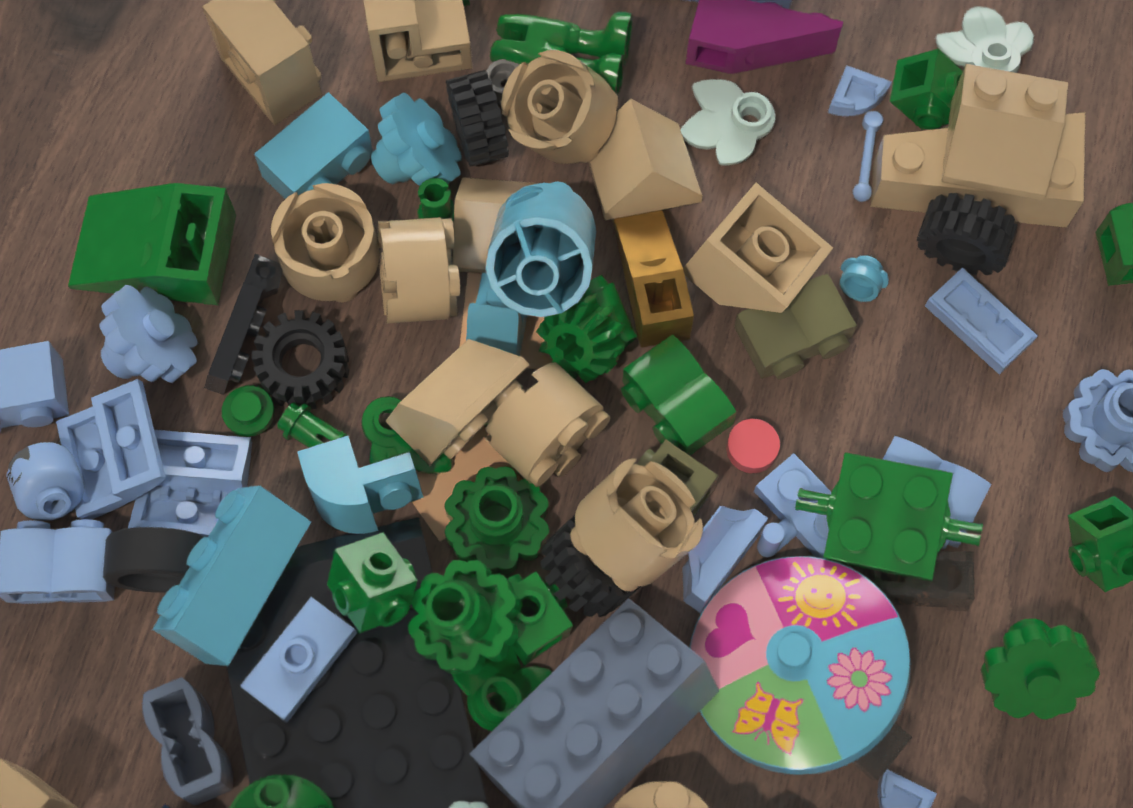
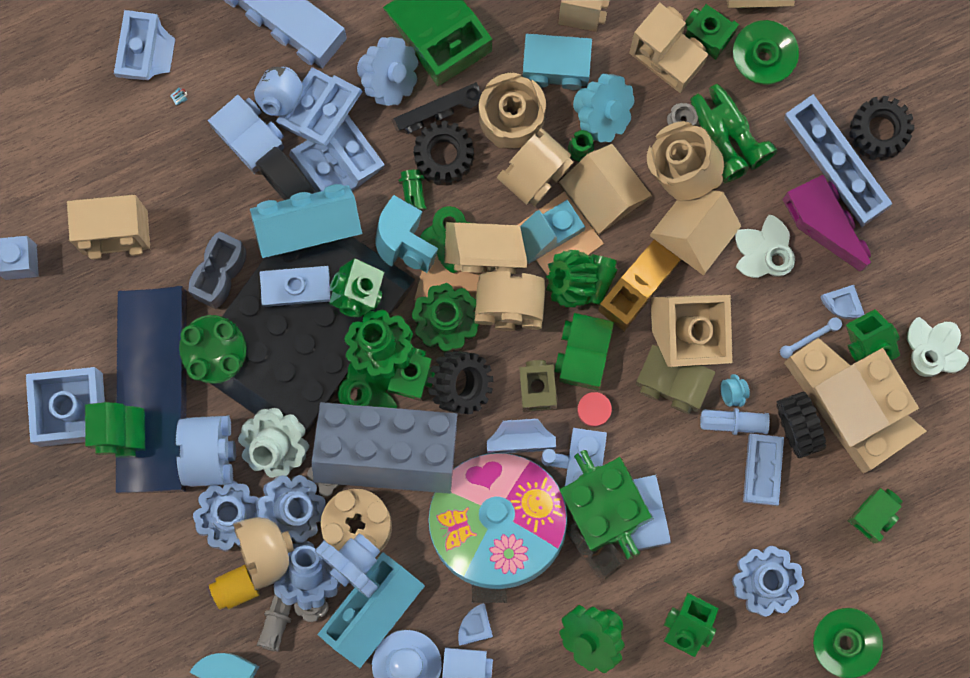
camera: 50 degrees right, 10 degrees up
green plate [222,385,275,437] -> none
black tyre [446,70,509,167] -> none
medium azure cylinder [485,181,596,317] -> none
tan brick [570,459,703,592] -> none
none -> light blue axle [700,408,770,435]

